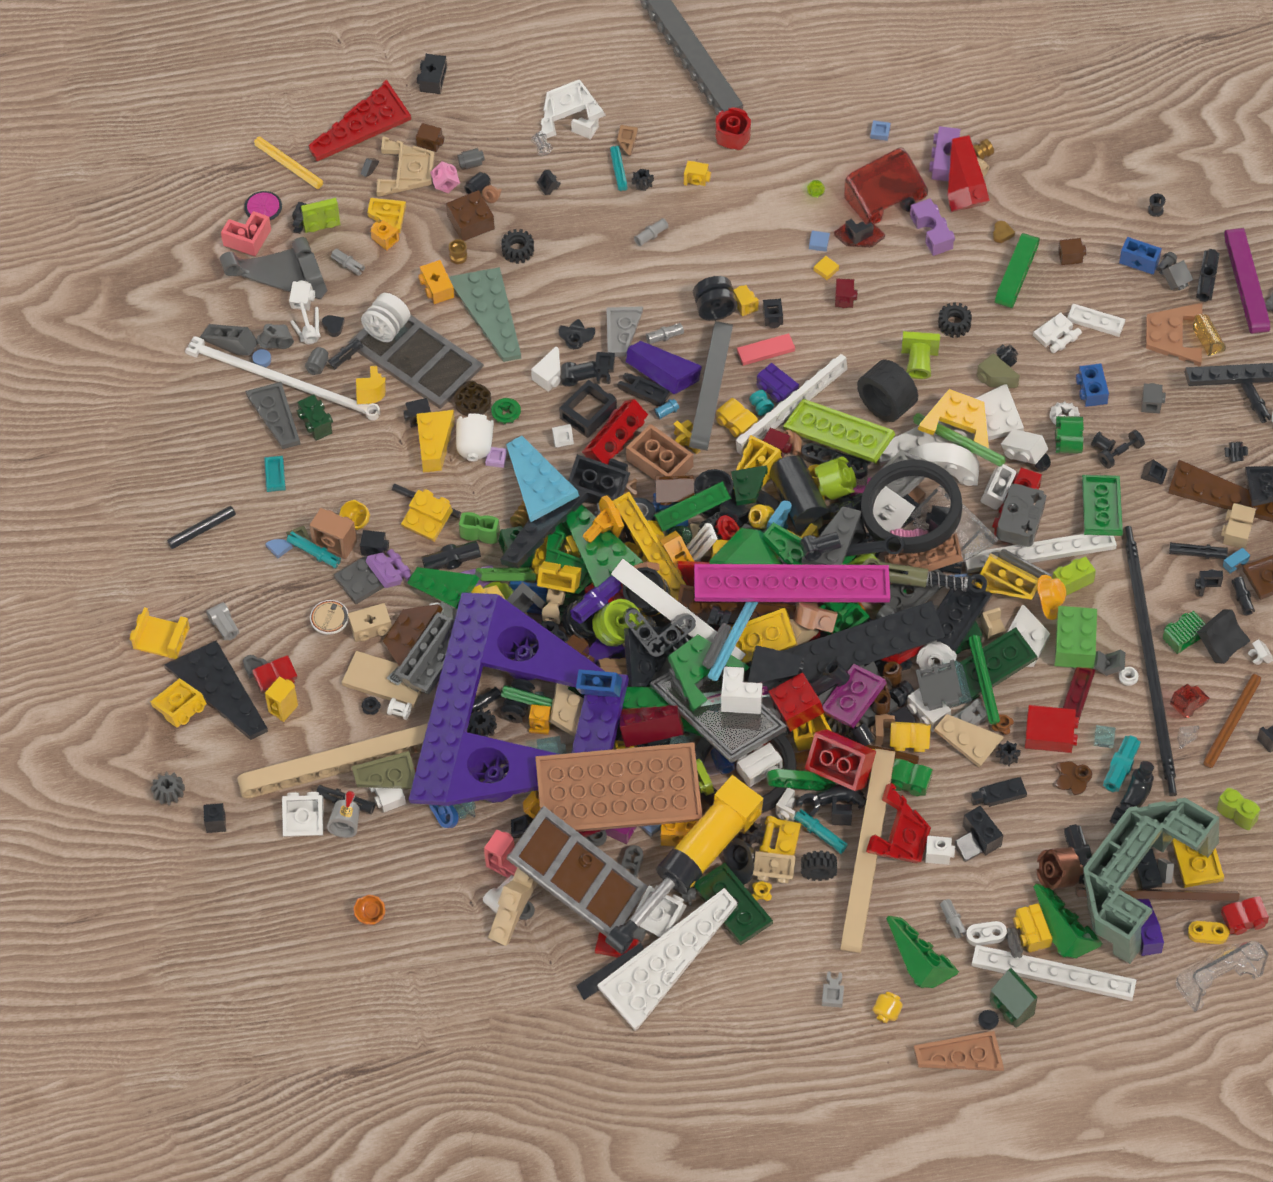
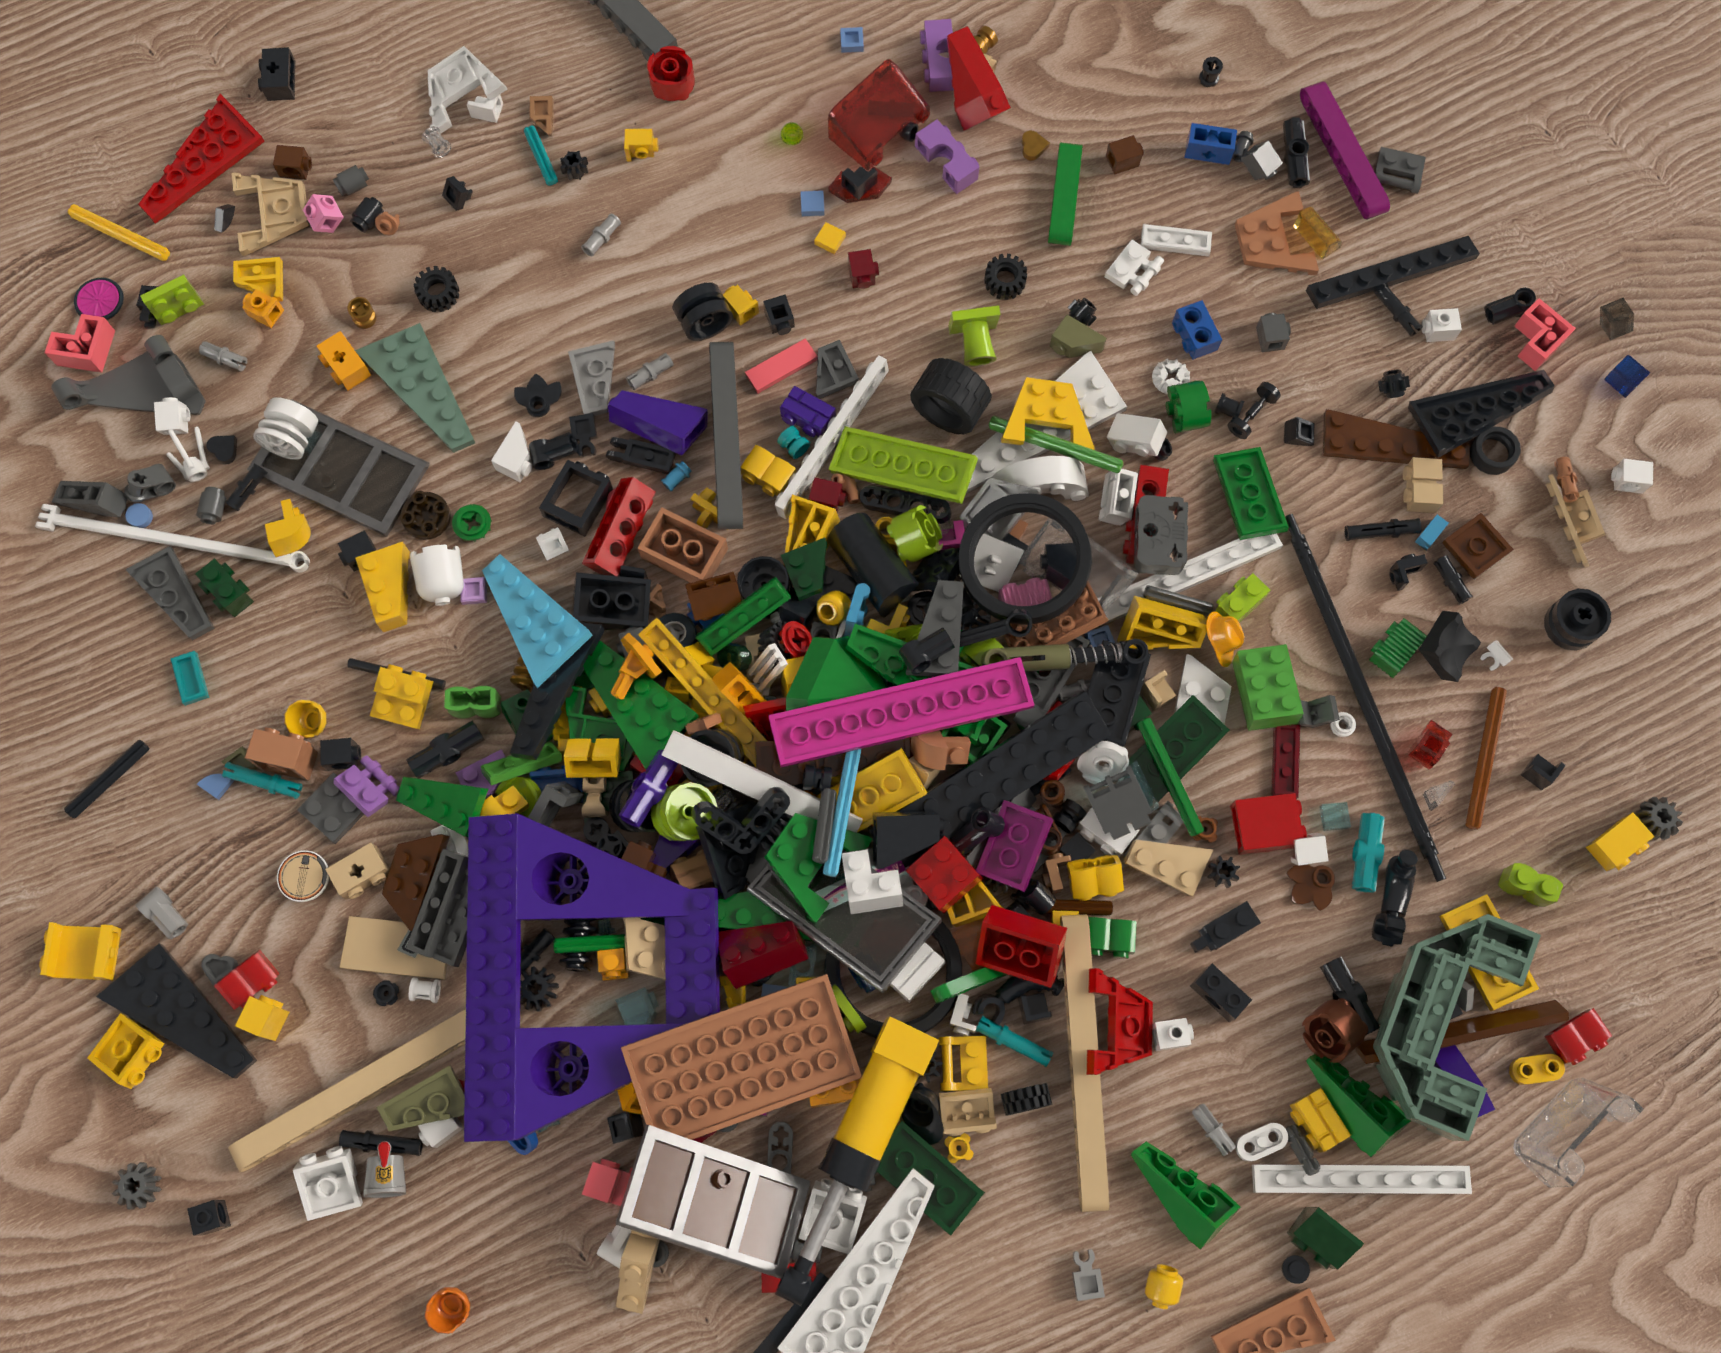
camera: 15 degrees left, 15 degrees up
reddish brown brick [446,190,495,241] -> none
blue brick [576,669,622,697] -> none
slope [954,832,982,862] -> none
none -> dark grey wing [816,340,859,399]
none -> white panel [1291,833,1328,866]

